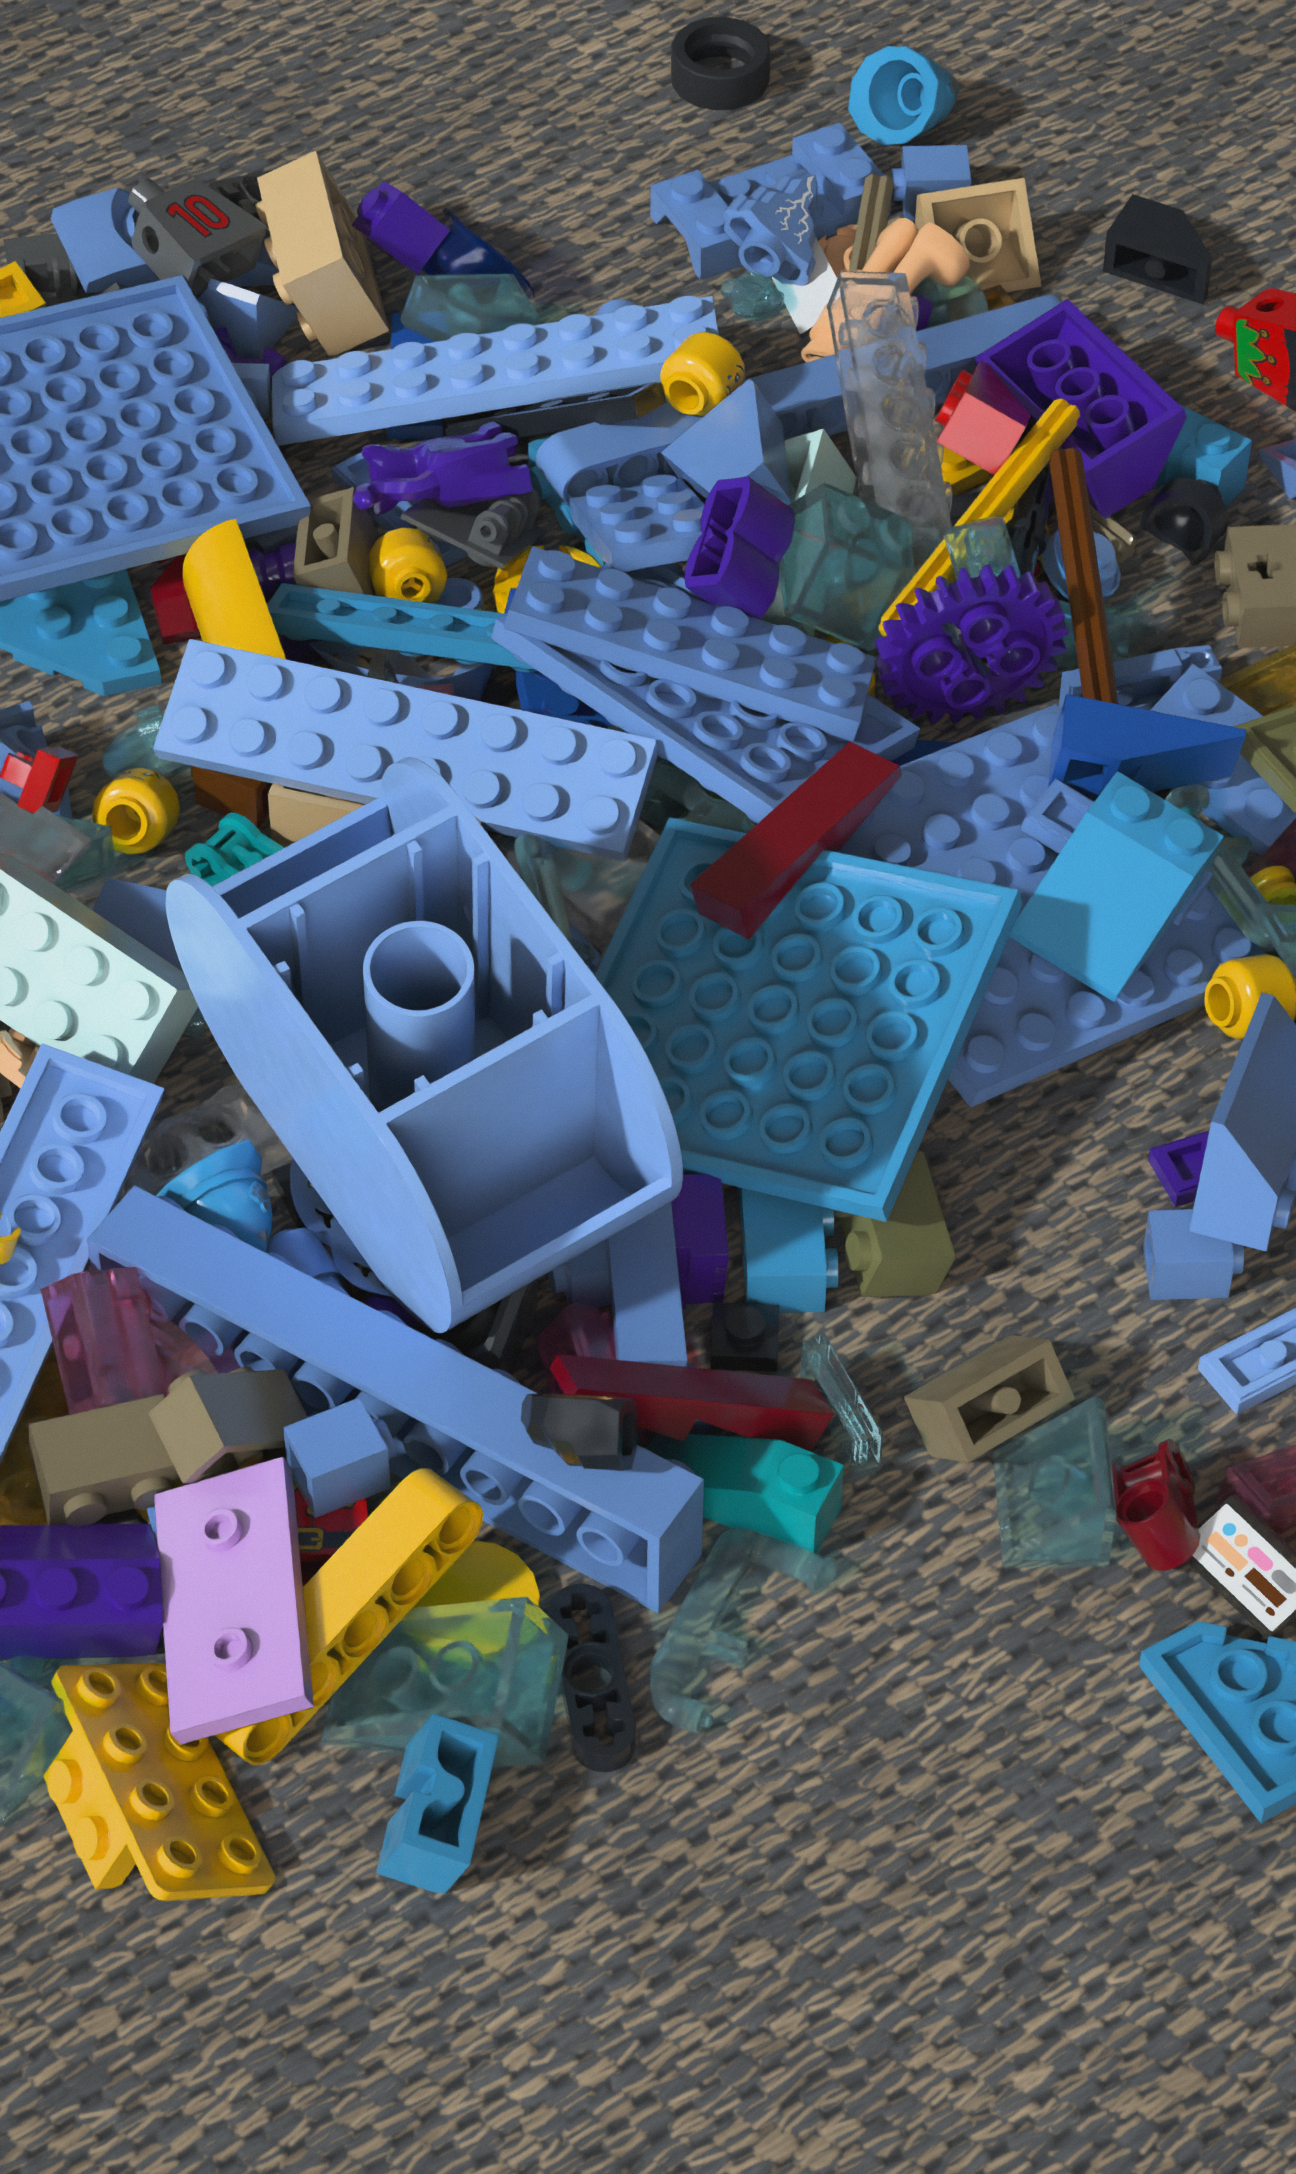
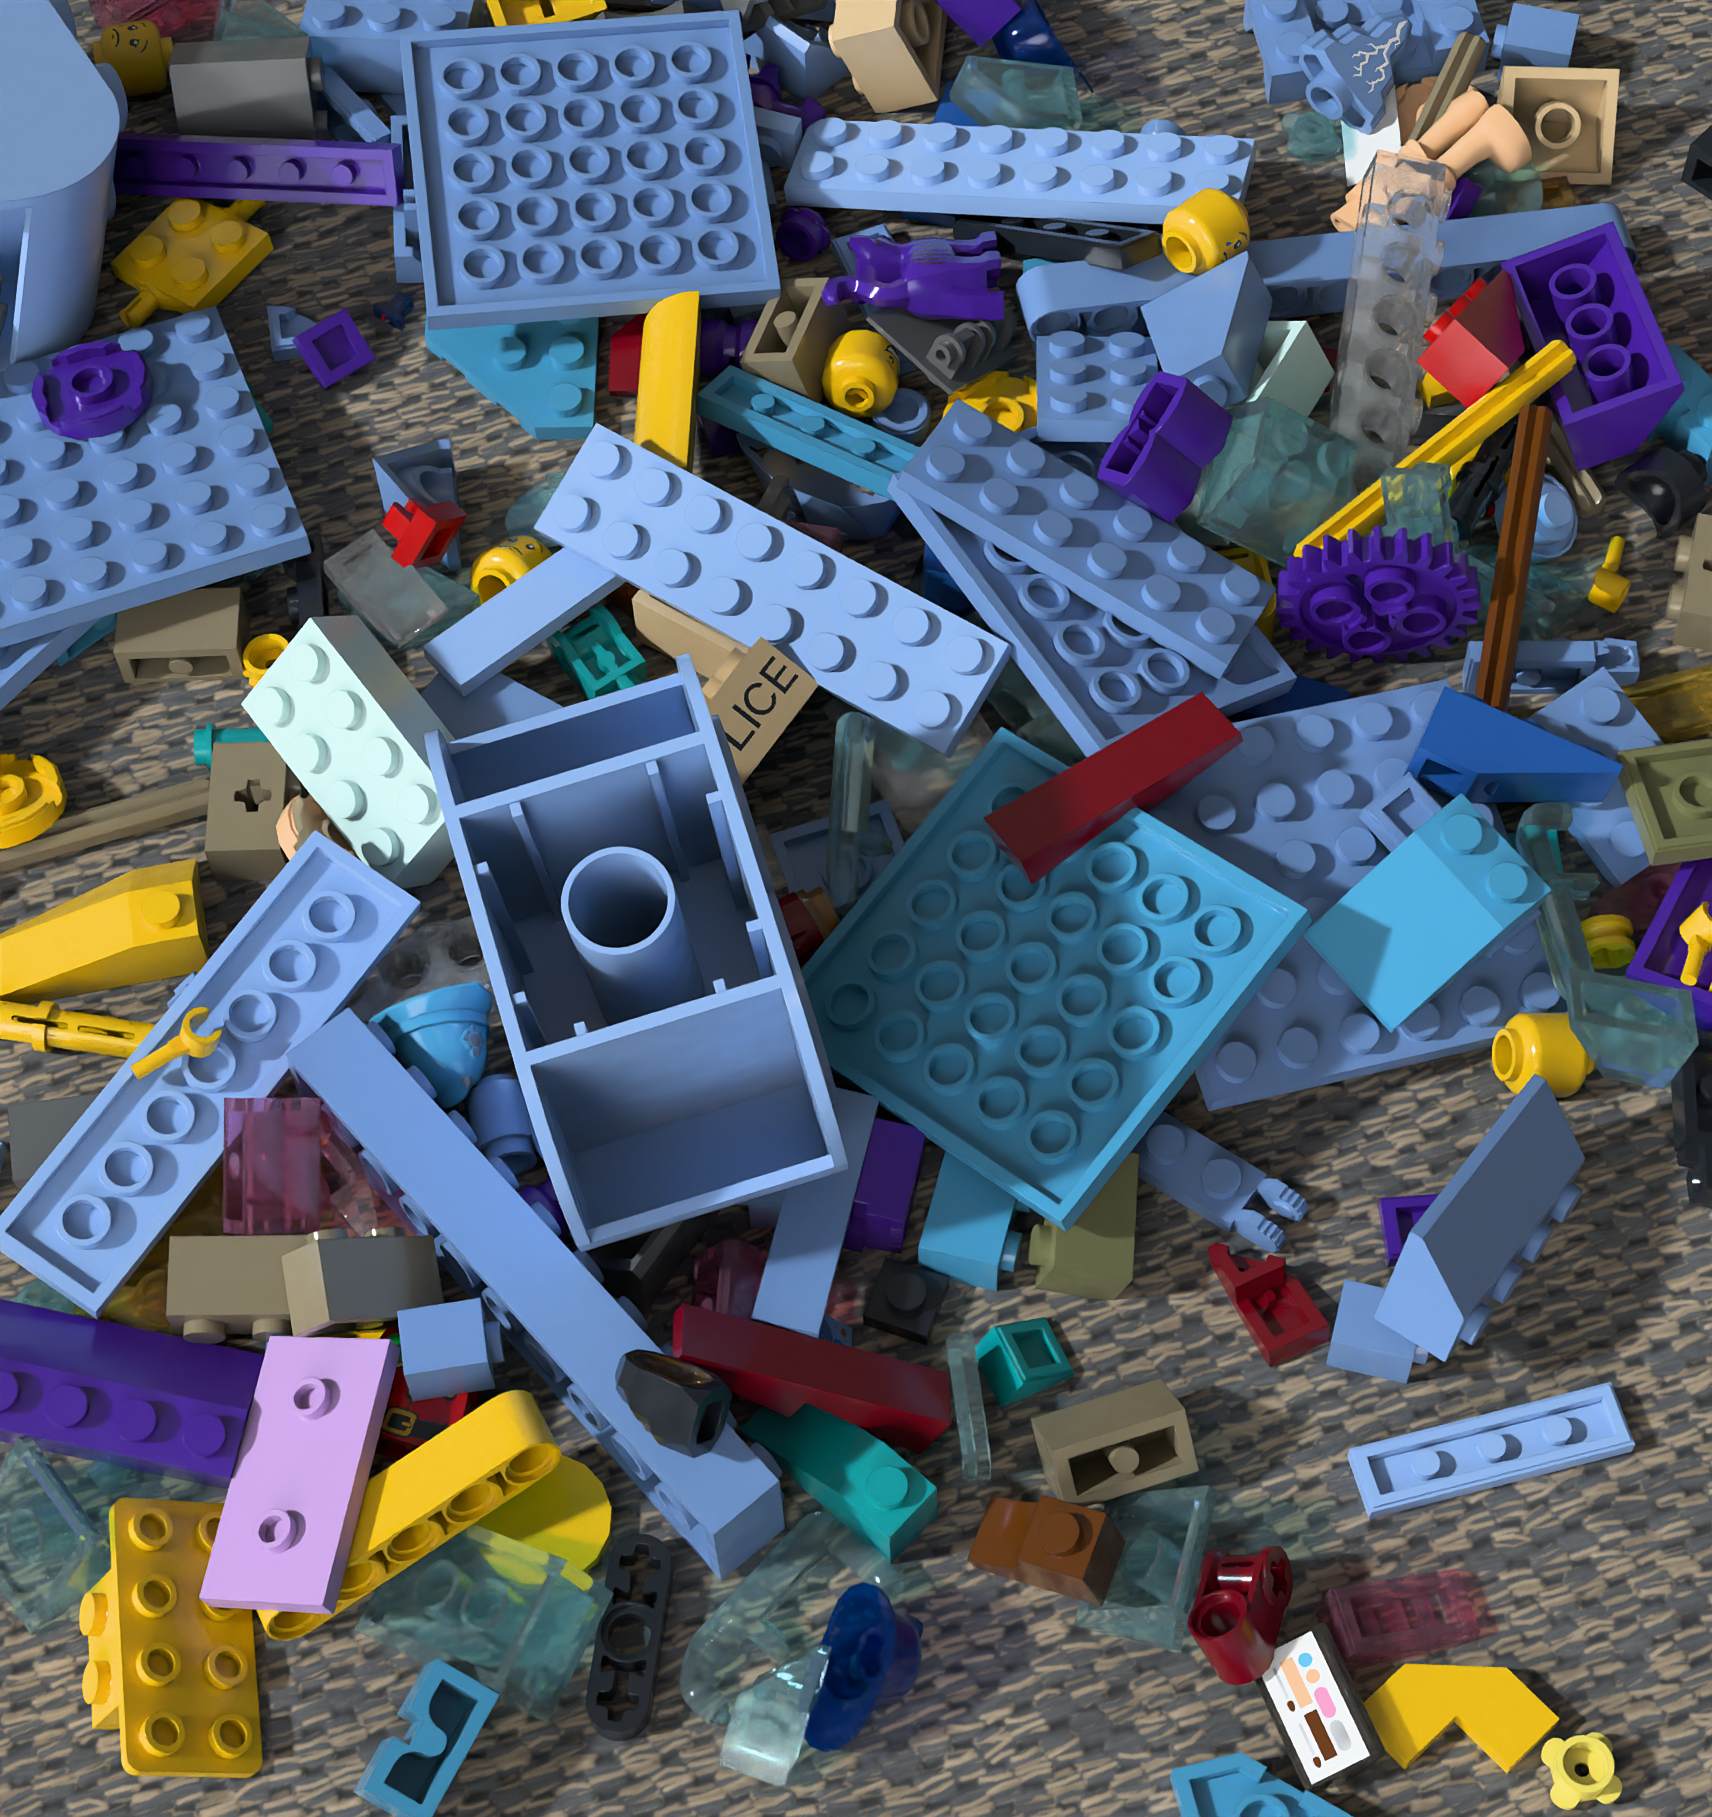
camera: 20 degrees right, 10 degrees up
none -> light blue tile [423,548,626,697]
none -> clear light blue slope [717,1645,832,1788]
none -> dark purple plate [776,208,831,262]
none -> clear blue piece [798,1582,923,1753]
none -> reddish brown arch [968,1494,1126,1607]
none -> teal slope [972,1317,1075,1407]
none -> medium blue hinge [1131,1111,1309,1254]
none -> dark red slope [1208,1243,1330,1368]
none -> yellow hand [1588,536,1631,613]

